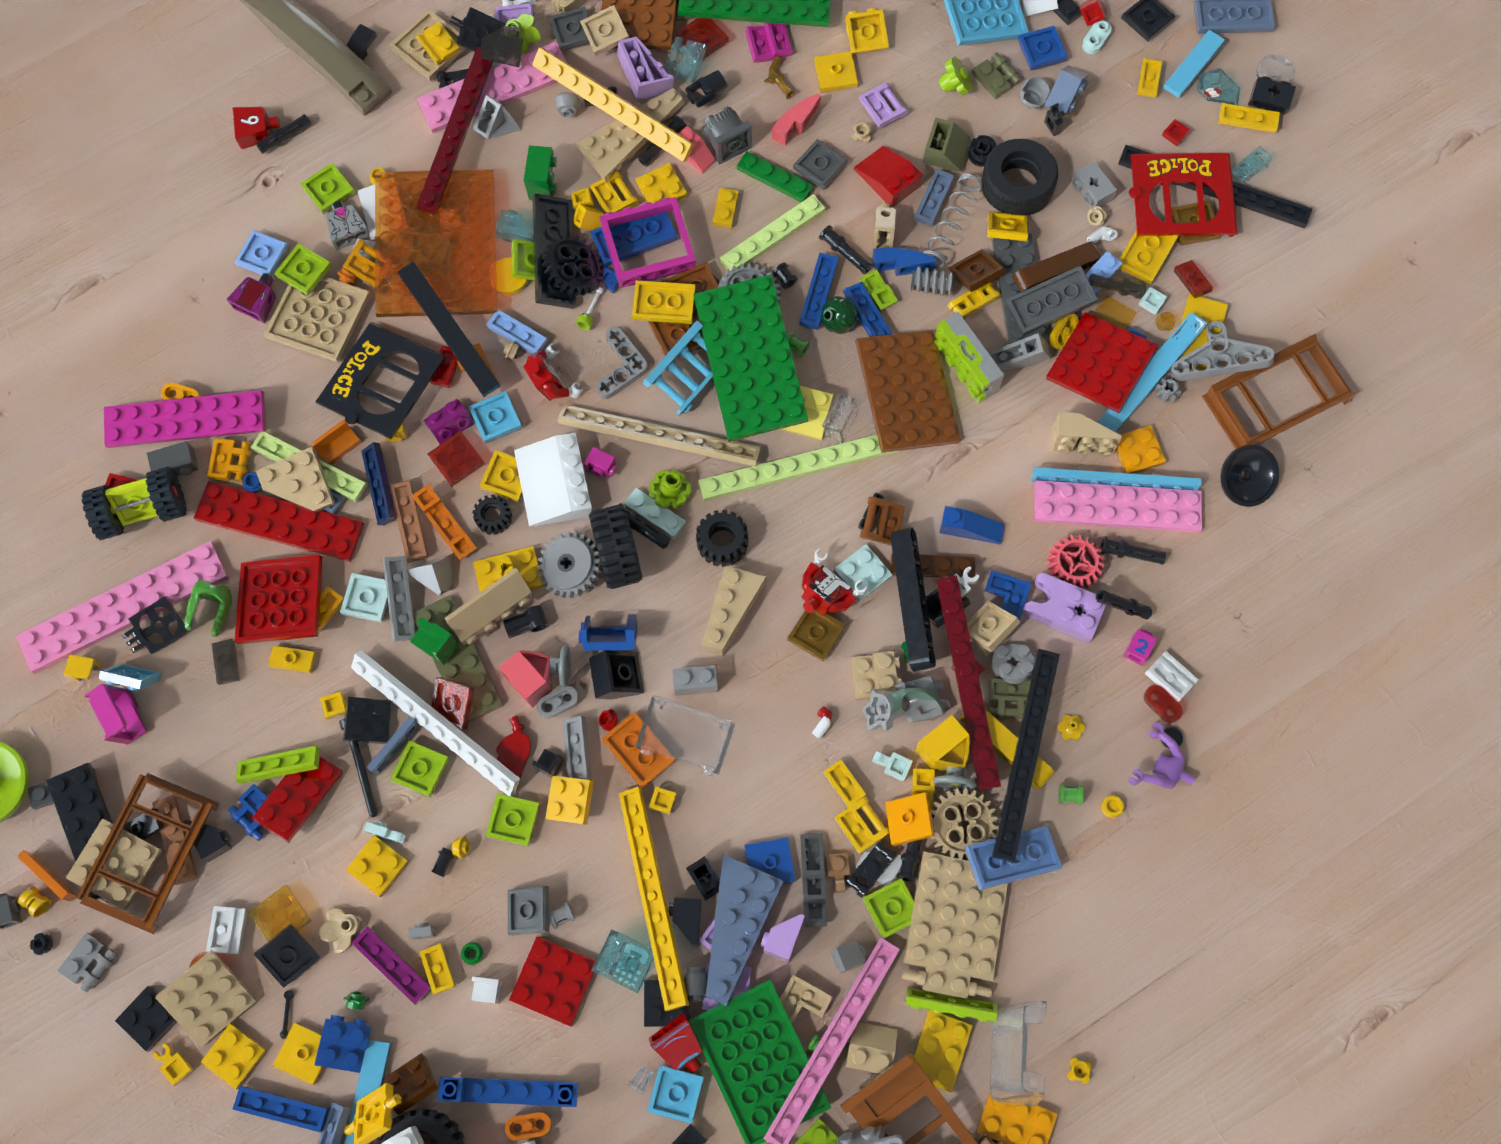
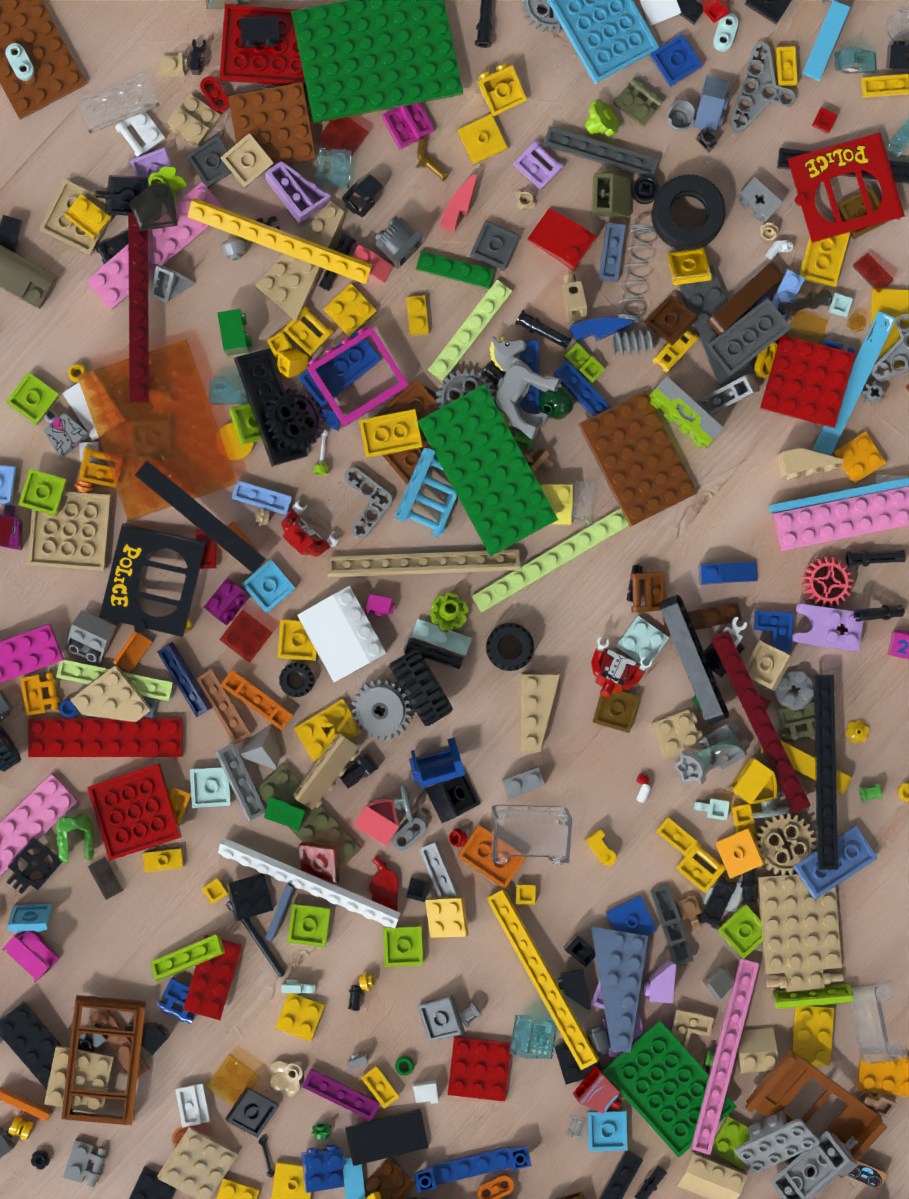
camera: 15 degrees left, 15 degrees up
none -> light grey slope [65,610,116,666]
none -> black tile [345,1109,429,1166]
none -> light grey animal [489,336,562,440]
none -> medium nougat hips [522,448,553,481]
none -> dark grey plate [544,126,659,177]
none -> yellow leg [584,828,616,866]
none -> light grey beam [730,42,796,133]

